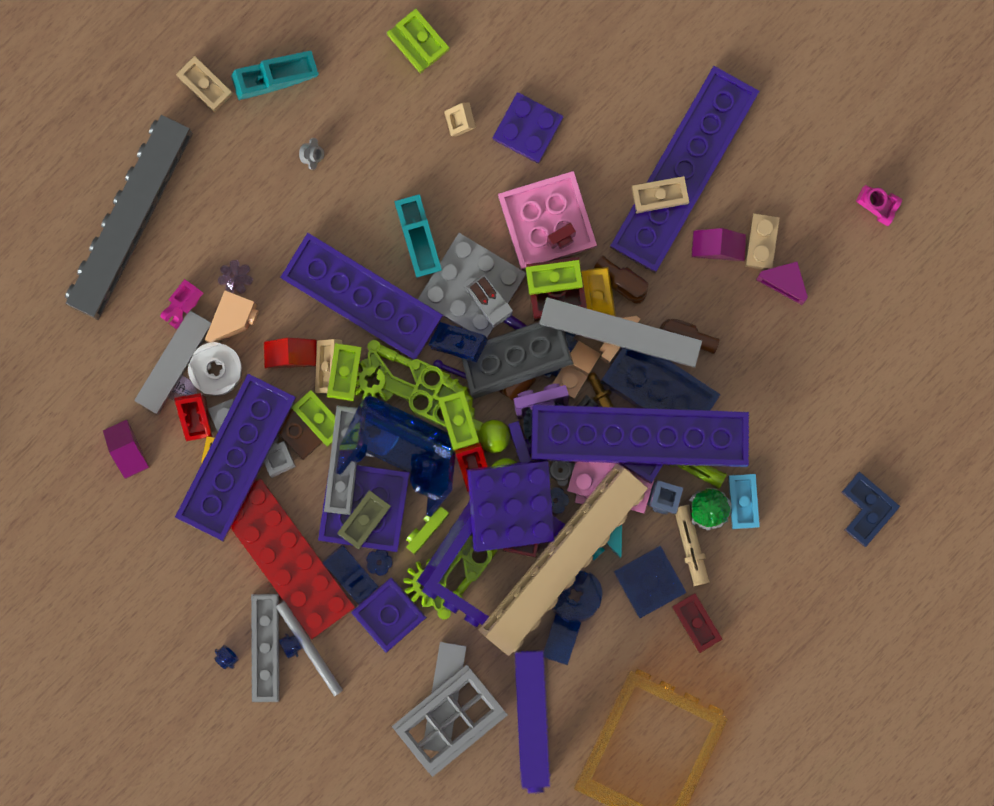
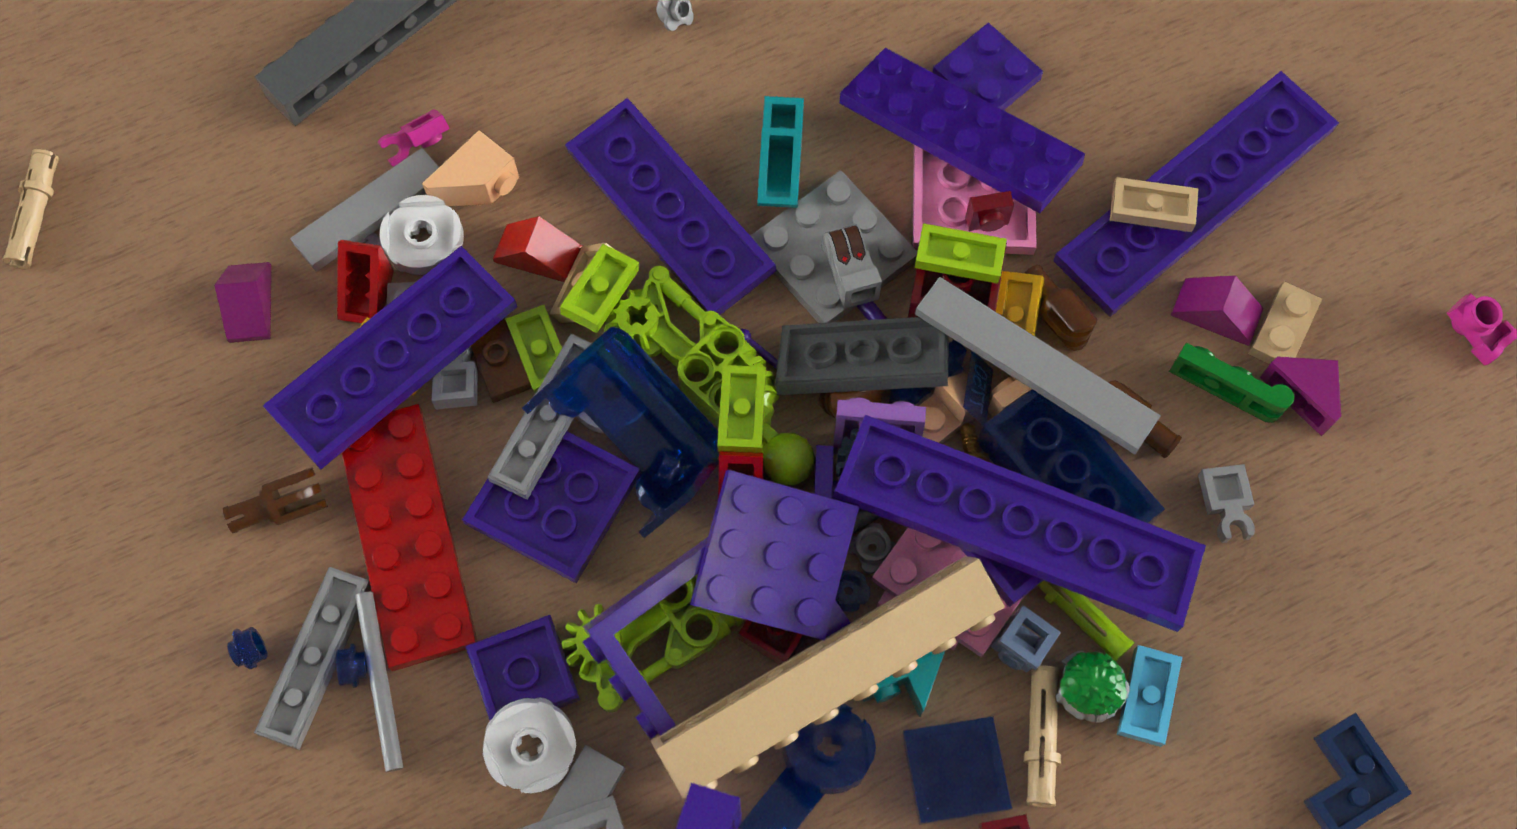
camera: 20 degrees right, 15 degrees down
plant [218,260,253,294] -> none
clear blue slope [322,544,379,604] -> none
olive plate [337,490,391,550] -> none
clear blue plate [366,549,393,576] -> none
lime plate [406,507,450,554] -> none
clear blue plate [429,322,488,362] -> none
tan plate [444,103,476,136] -> none
none -> reddish brown arm [223,467,328,534]
none -> white plate [483,698,576,793]
none -> dark purple plate [839,48,1085,213]
none -> clear blue sticker [963,351,993,428]
none -> green plate [1169,343,1294,423]
none -> light grey plate [1198,464,1255,543]

